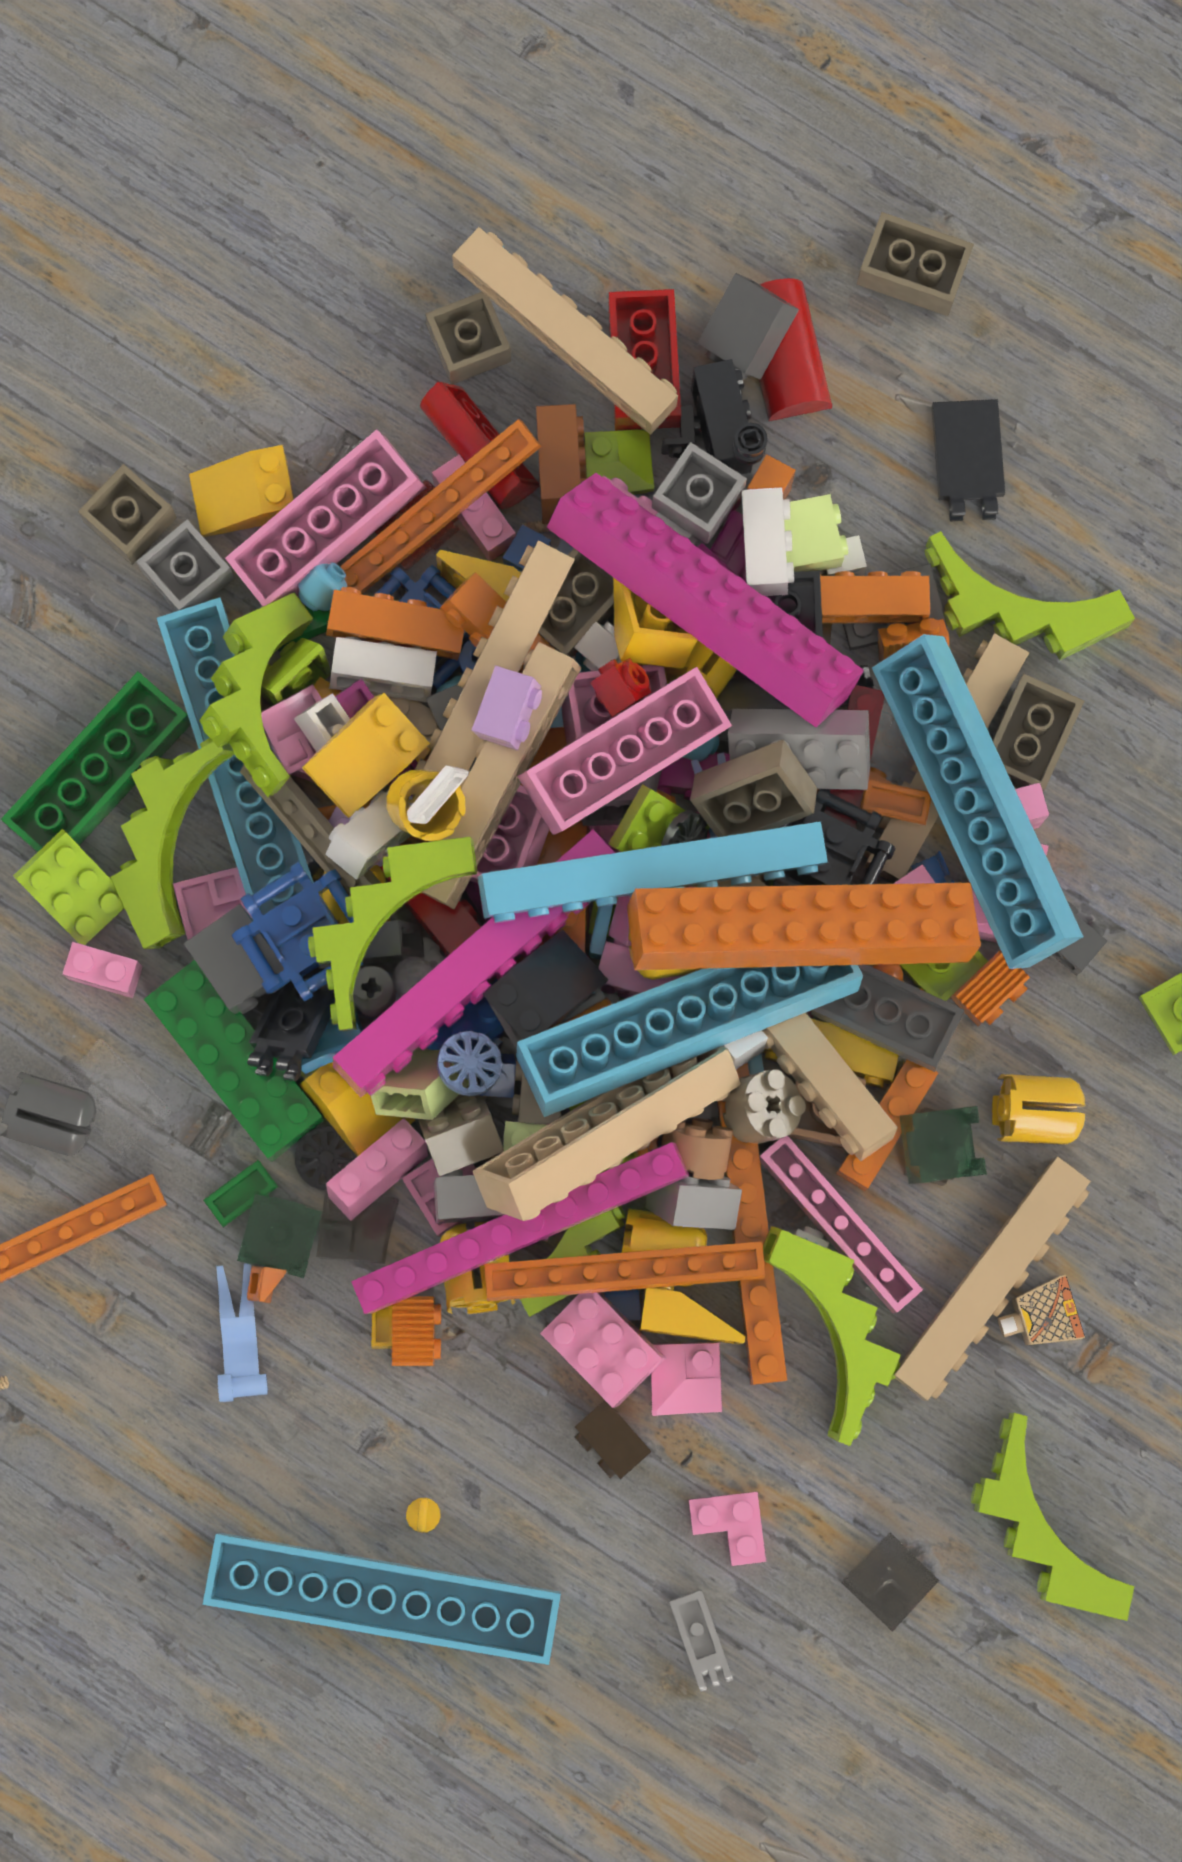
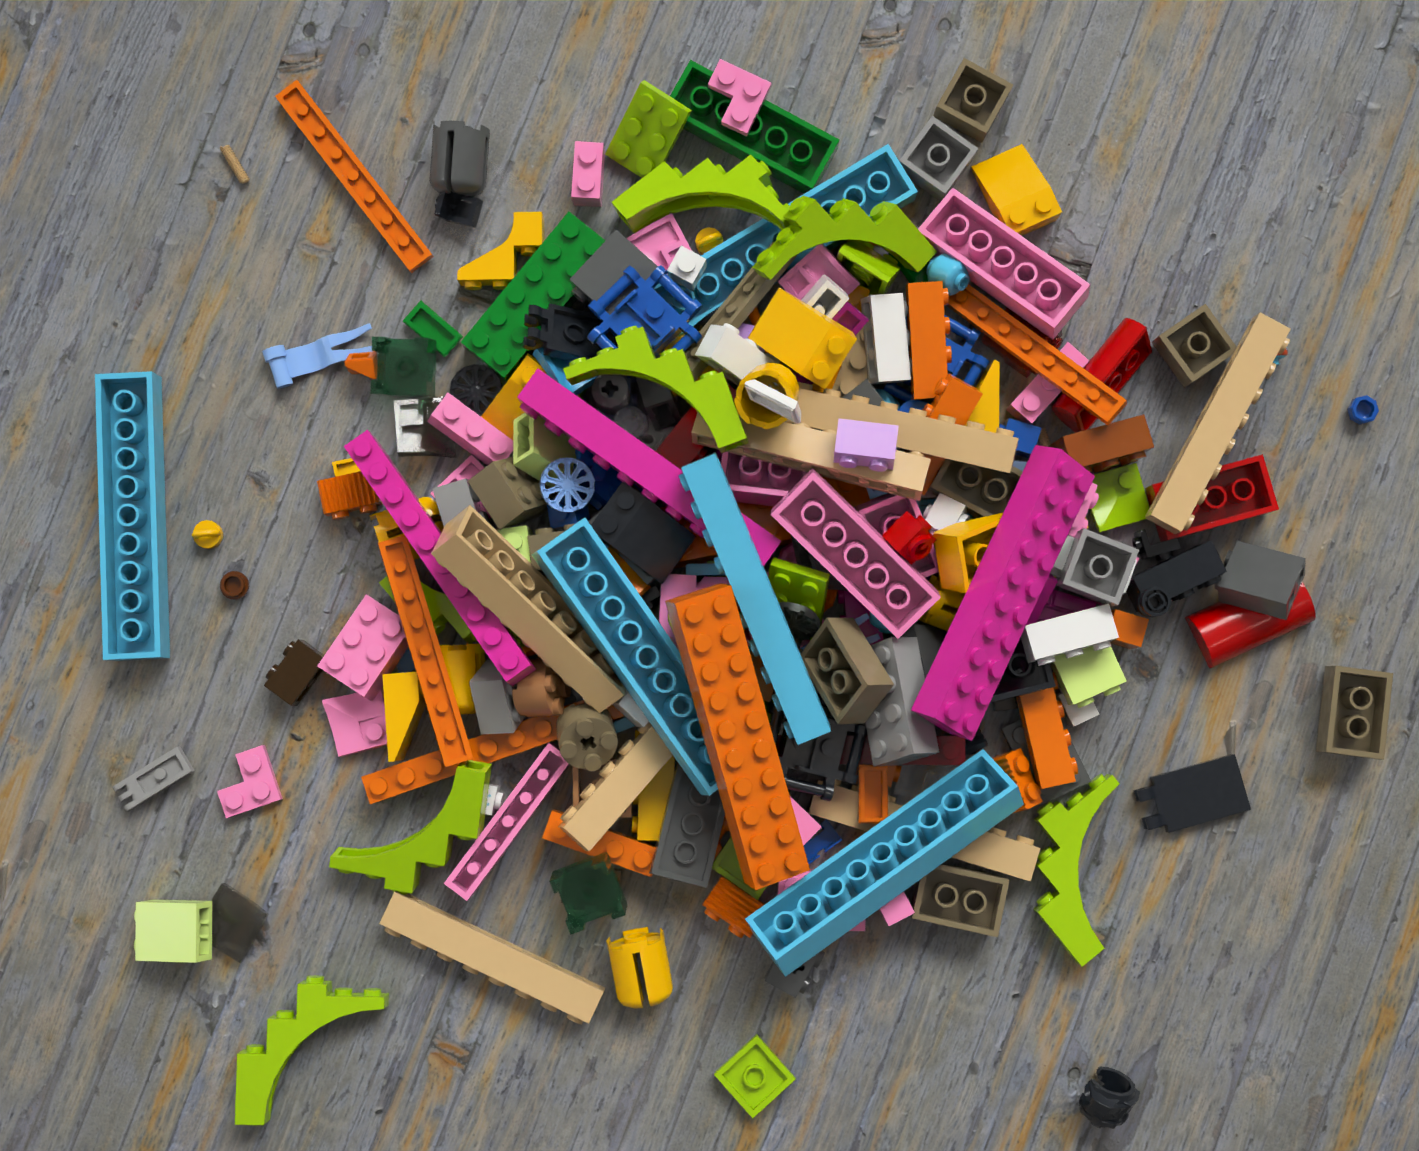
camera: 85 degrees right, 5 degrees up
torso [998,1275,1085,1345] -> none
none -> yellowish green brick [134,900,212,963]
none -> reddish brown plate [220,571,249,600]
none -> black bracket [434,191,483,228]
none -> yellow arch [457,212,544,290]
none -> white brick [667,245,707,291]
none -> yellow tile [695,227,723,255]
none -> bright pink plate [708,59,771,137]
none -> blue tile [1347,395,1379,425]

